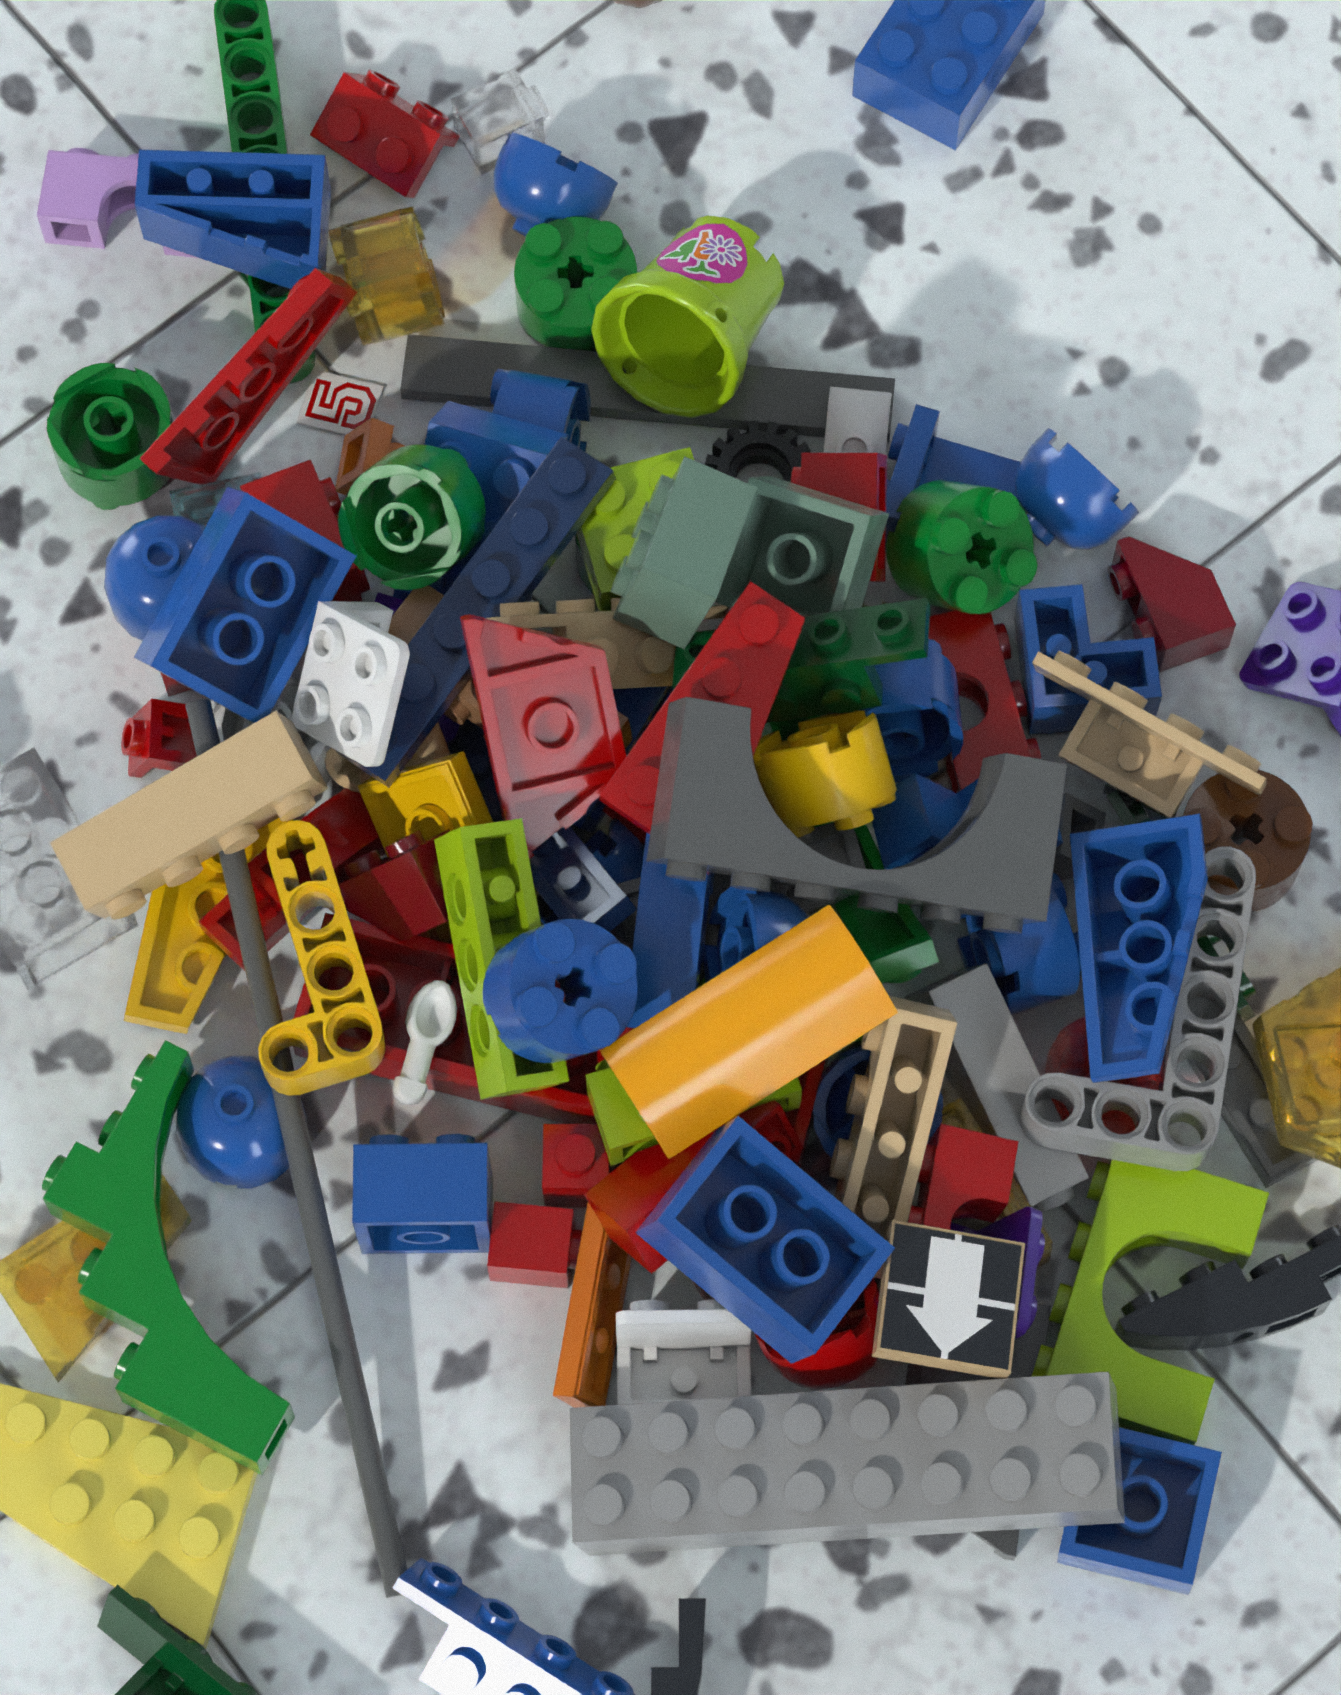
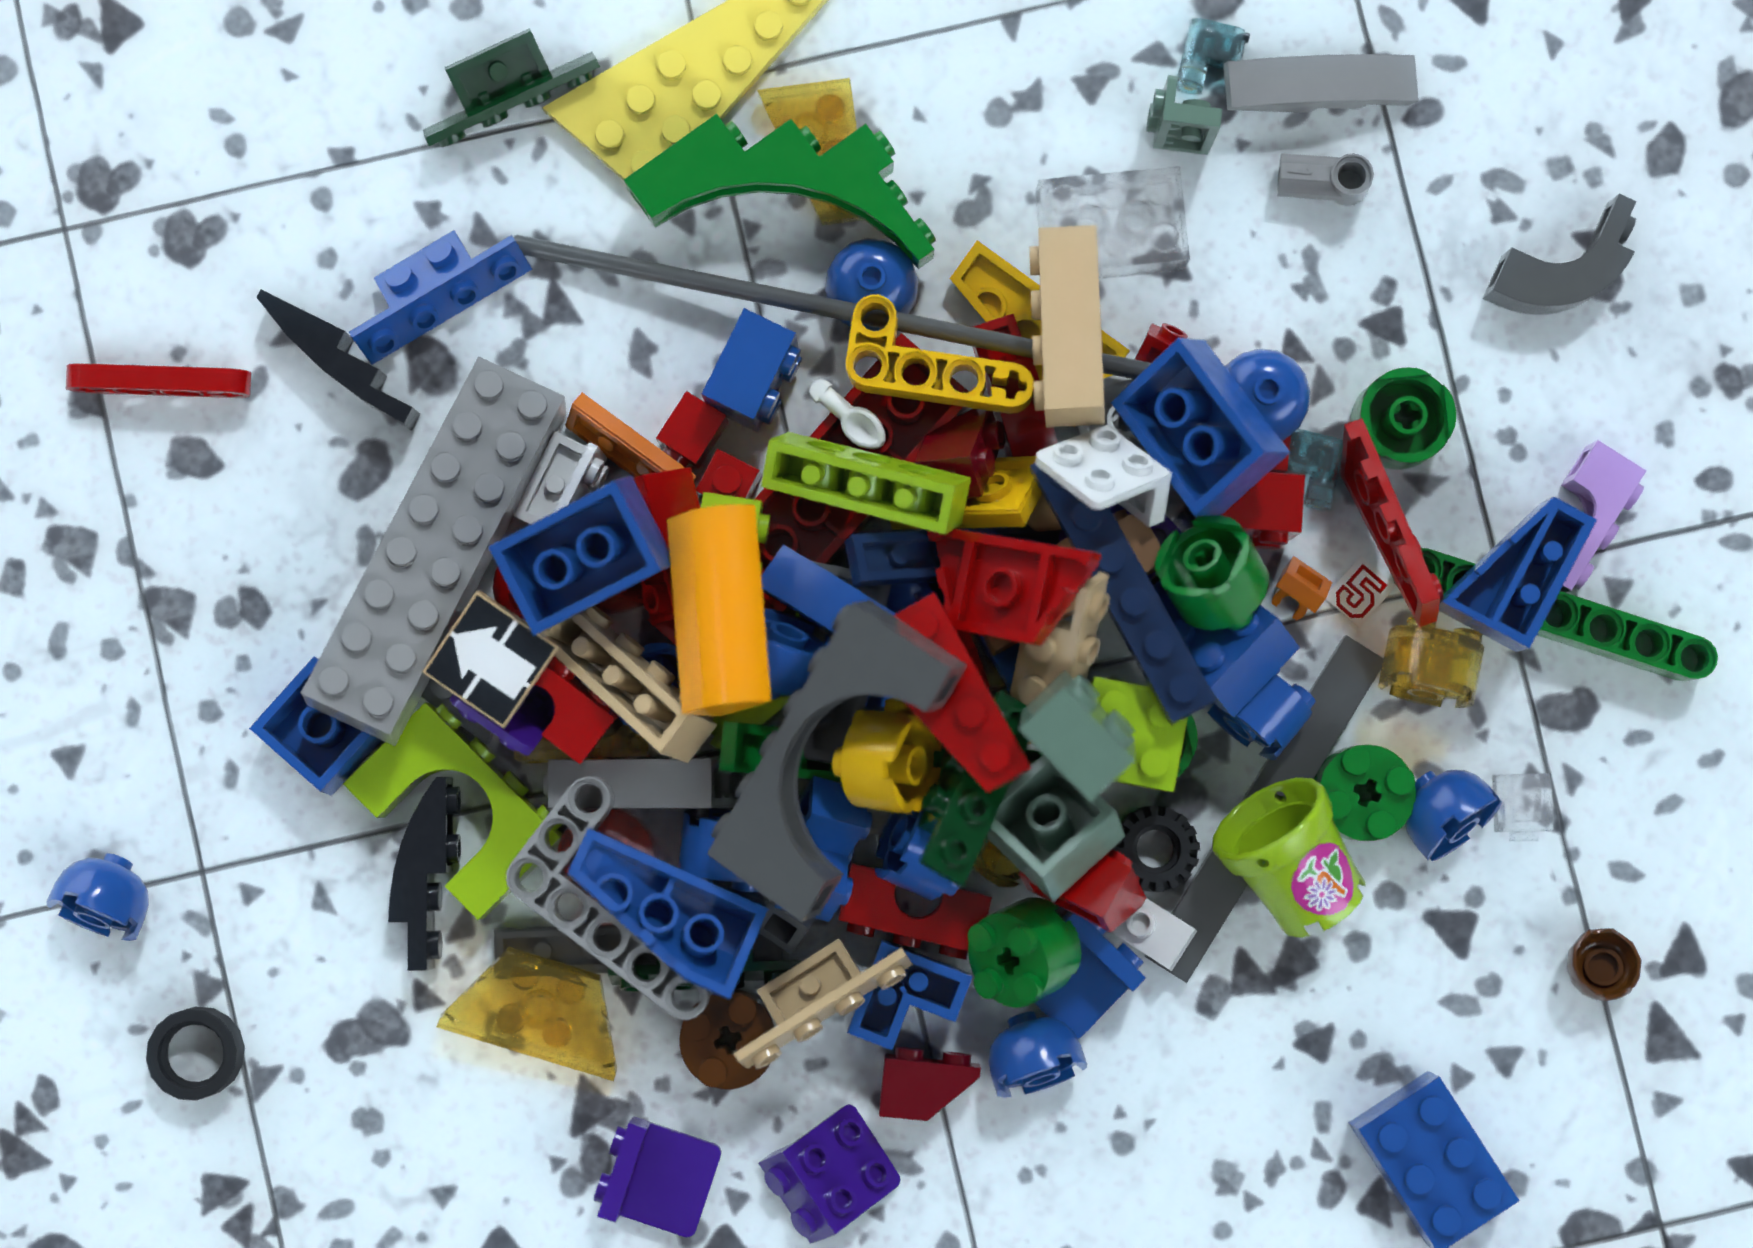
camera: 115 degrees right, 15 degrees up
red bracket [310,69,460,198] -> none
blue brick [483,919,638,1063] -> none

